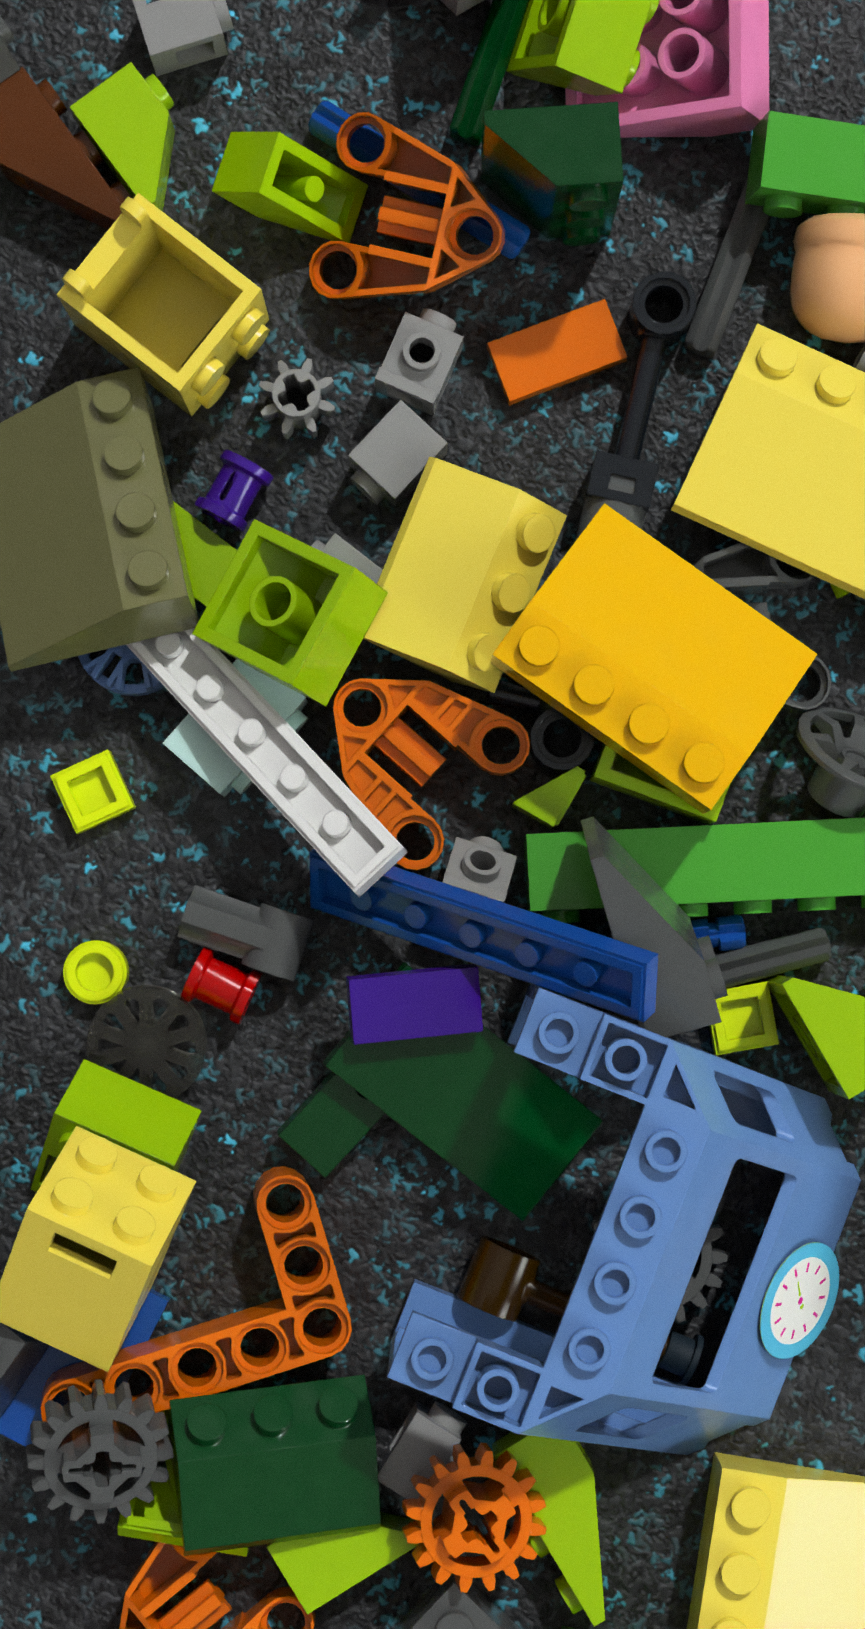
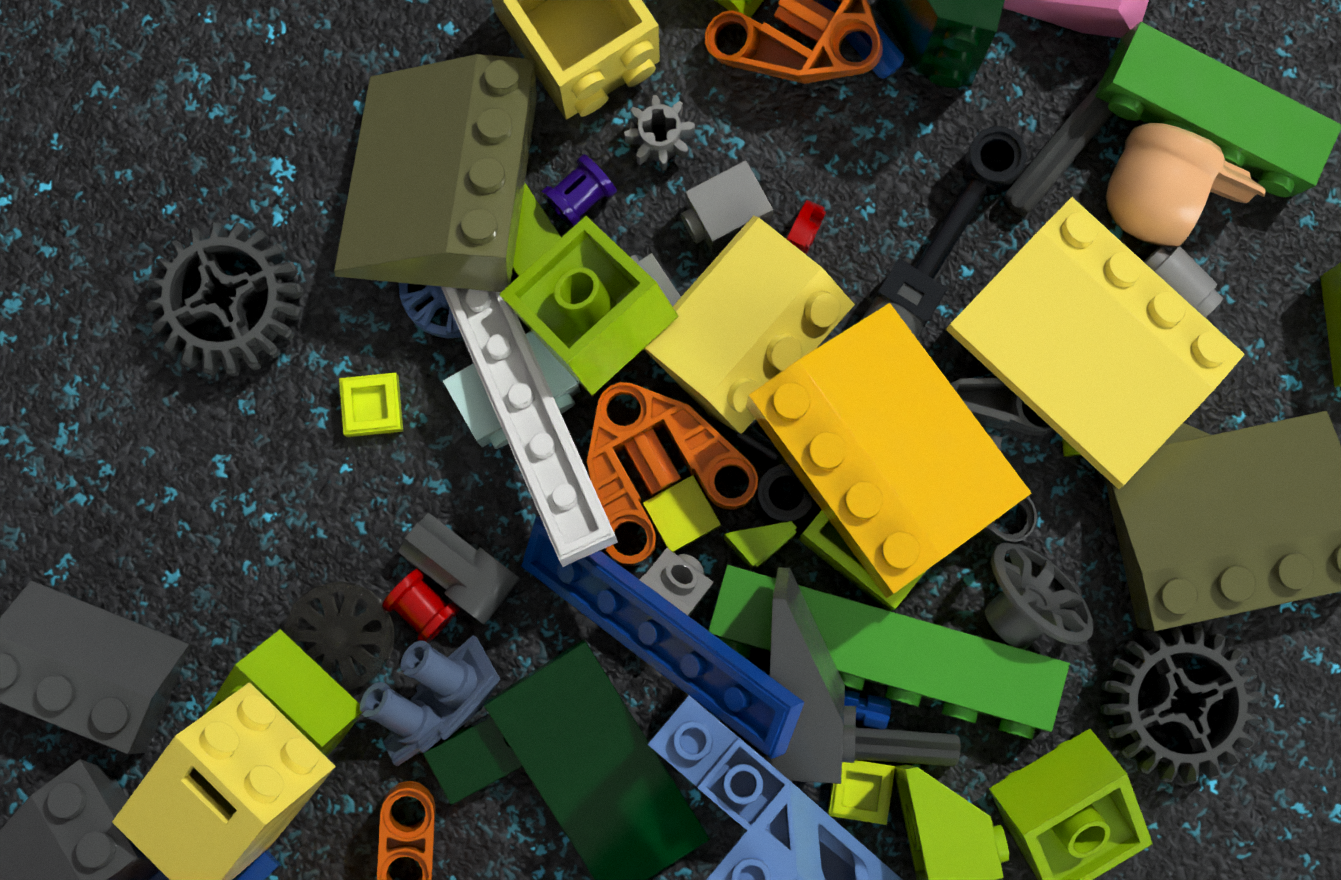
camera: 20 degrees right, 5 degrees down
neon yellow tile [63,940,129,1004] -> none
dark purple tile [346,964,483,1045] -> none
light grey brick [375,308,464,416] -> none
orange tile [487,299,627,406] -> none
none -> sand blue connector [360,635,500,766]
none -> neon yellow tile [643,475,721,553]
none -> red tile [787,200,826,255]

